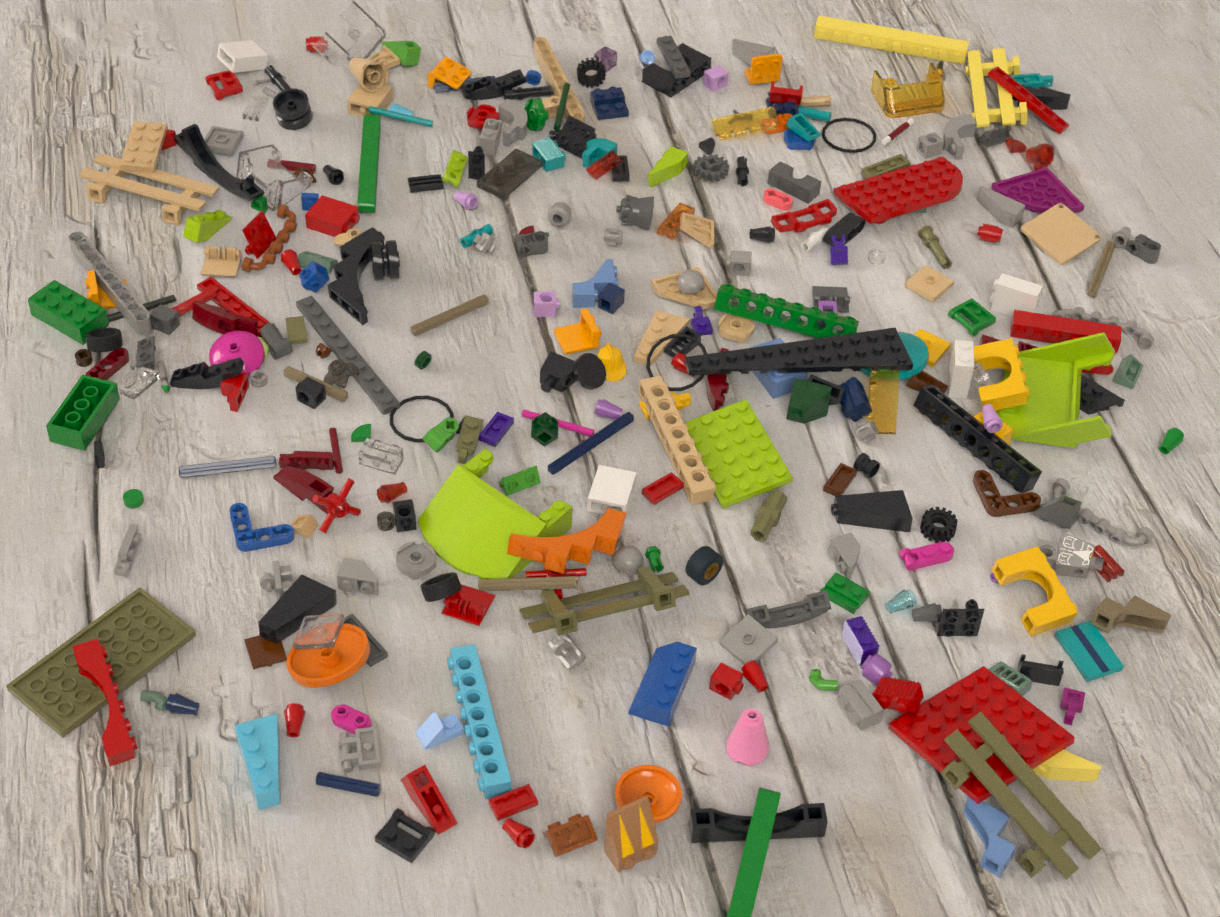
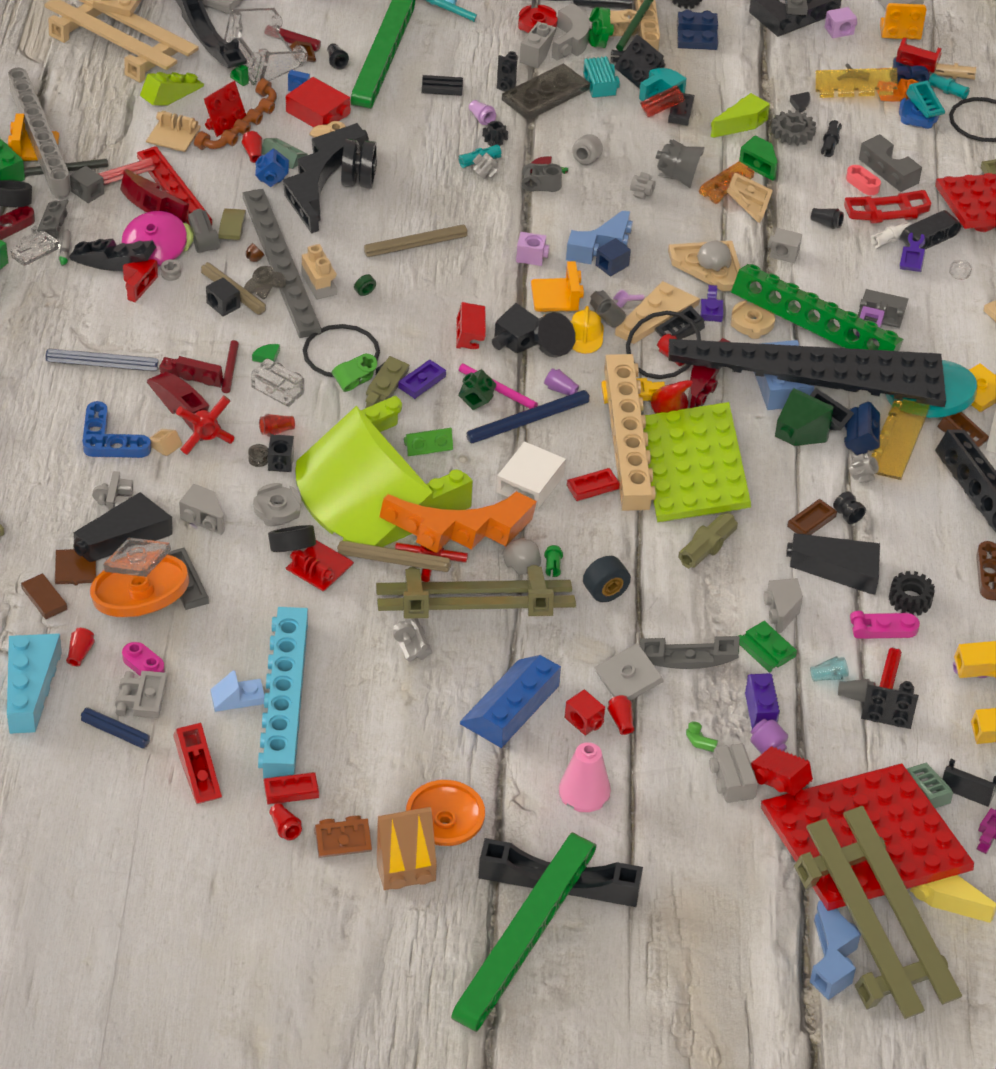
camera: 15 degrees right, 0 degrees up
black plate [375,808,435,864] -> none
lime plate [442,149,468,188] -> none
none -> reddish brown tile [21,573,67,620]
none -> tan hips [301,244,337,300]
none -> red hinge [456,302,486,349]
none -> black gear [482,121,508,146]
none -> dark grey piece [590,290,626,327]
none -> lavender hand [613,290,644,308]
none -> red hat [651,380,693,414]
none -> green slope [739,135,778,181]
none -> red axle [879,647,902,689]

